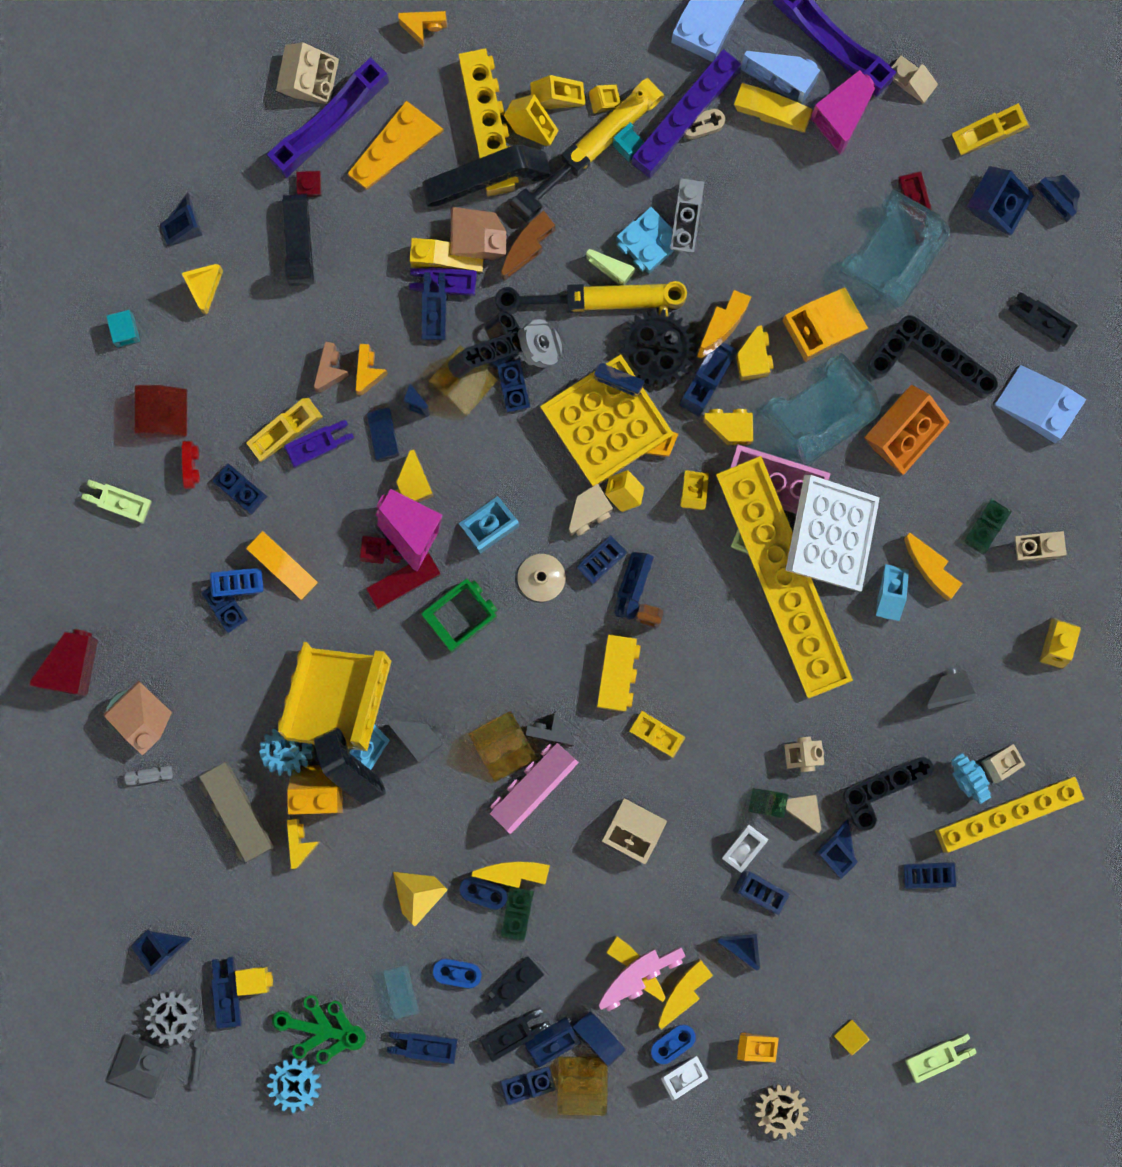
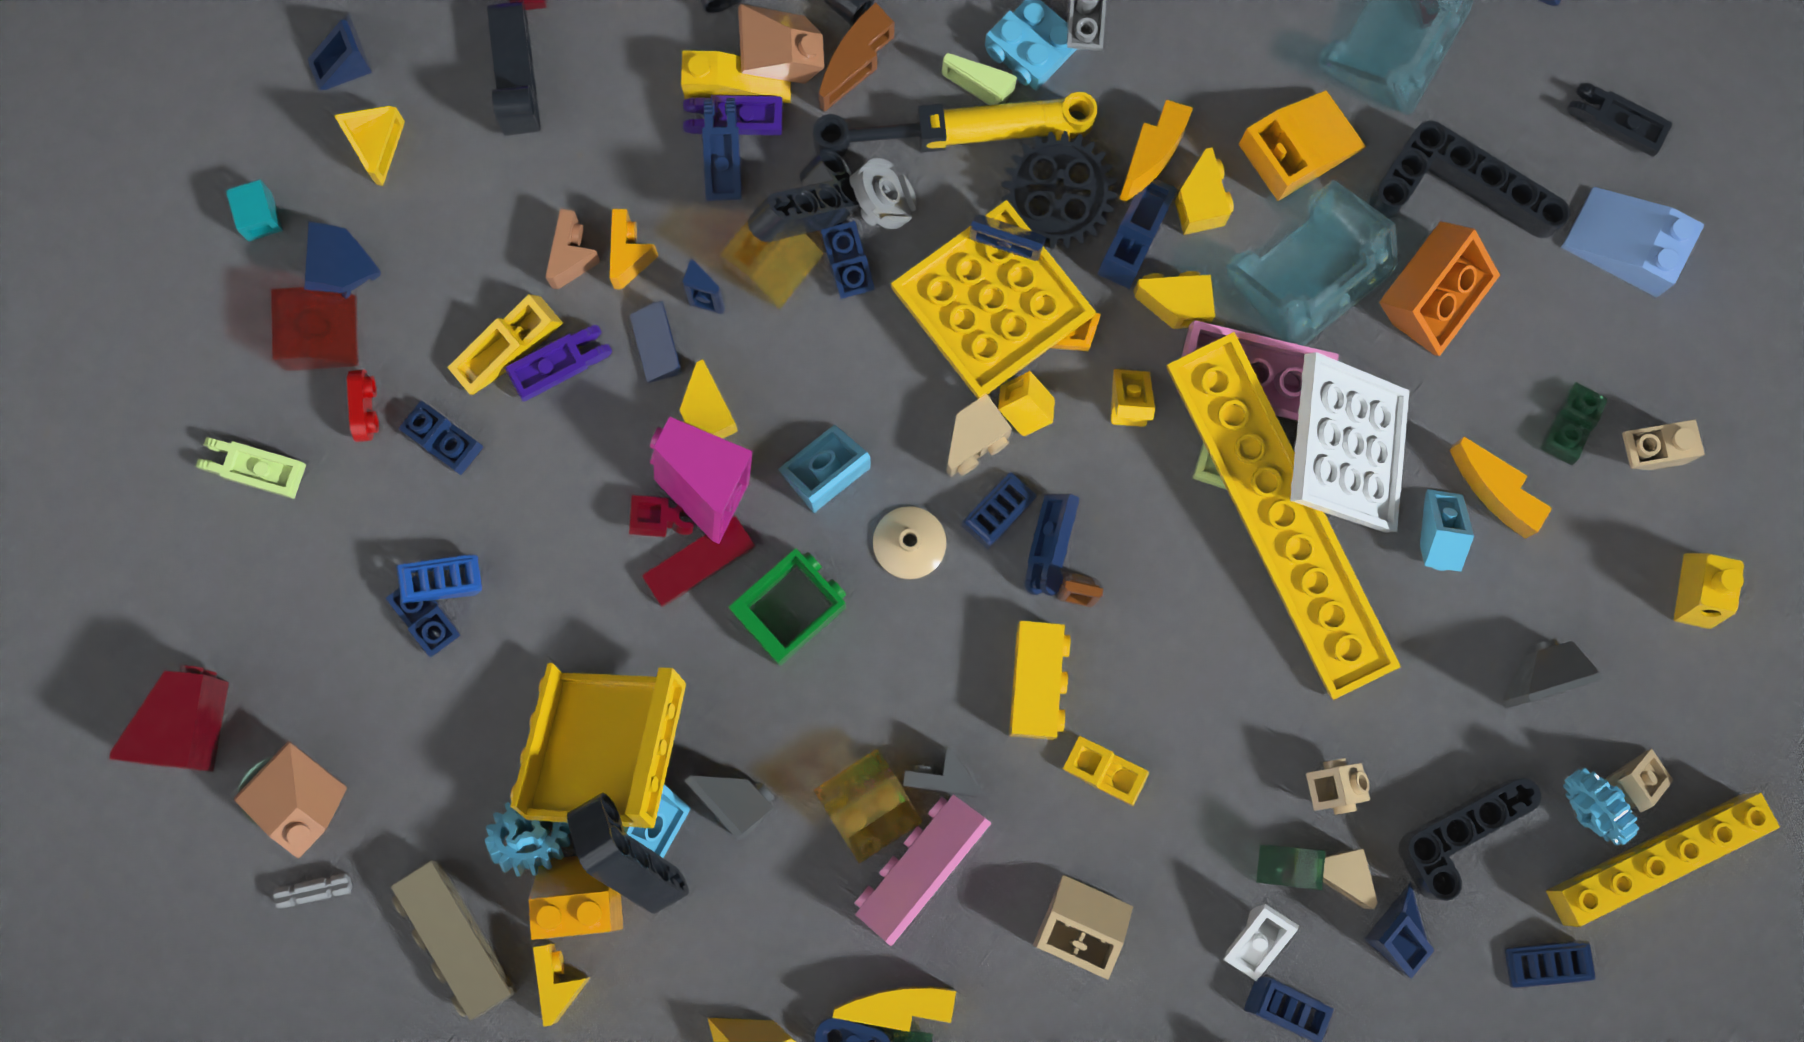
camera: 10 degrees left, 5 degrees down
light orange slope [246,531,318,600] -> none
none -> dark blue slope [304,222,381,299]

